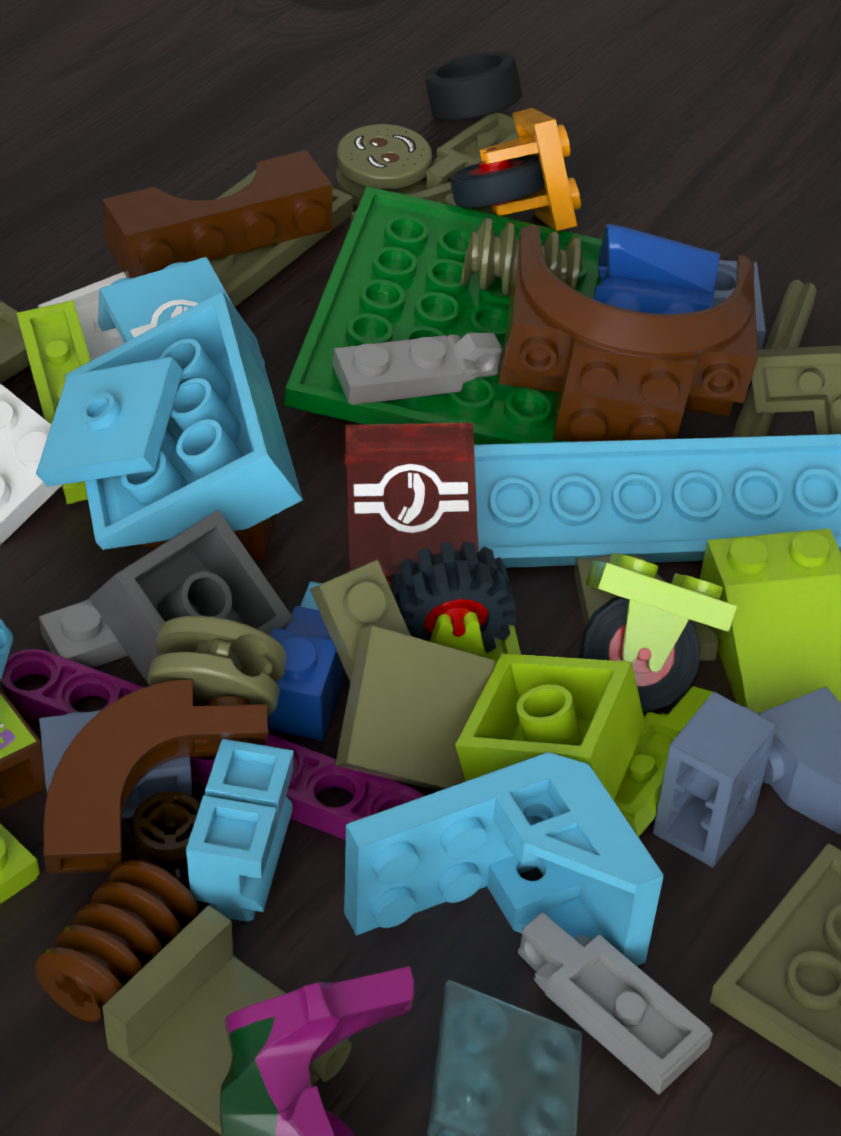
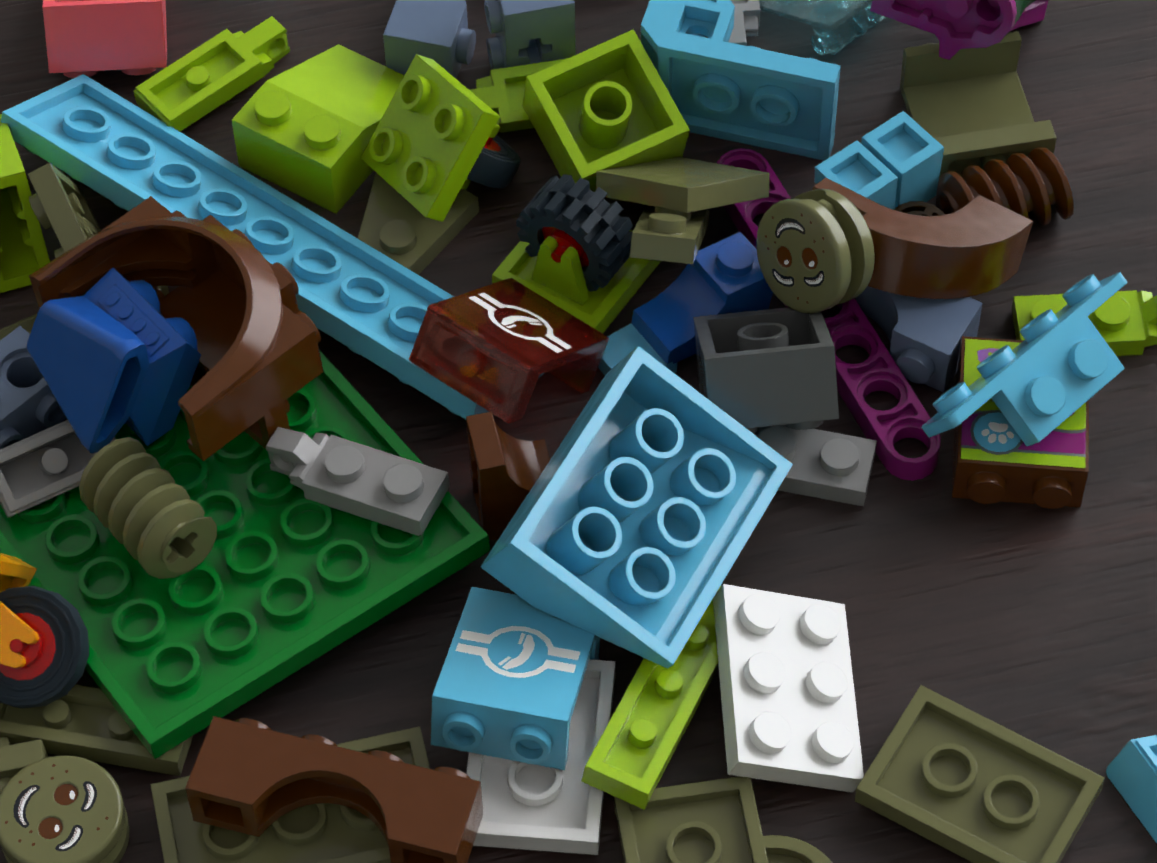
camera: 135 degrees left, 10 degrees up
medium azure plate [36,357,183,487] -> none
none -> reddish brown arch [466,411,550,541]

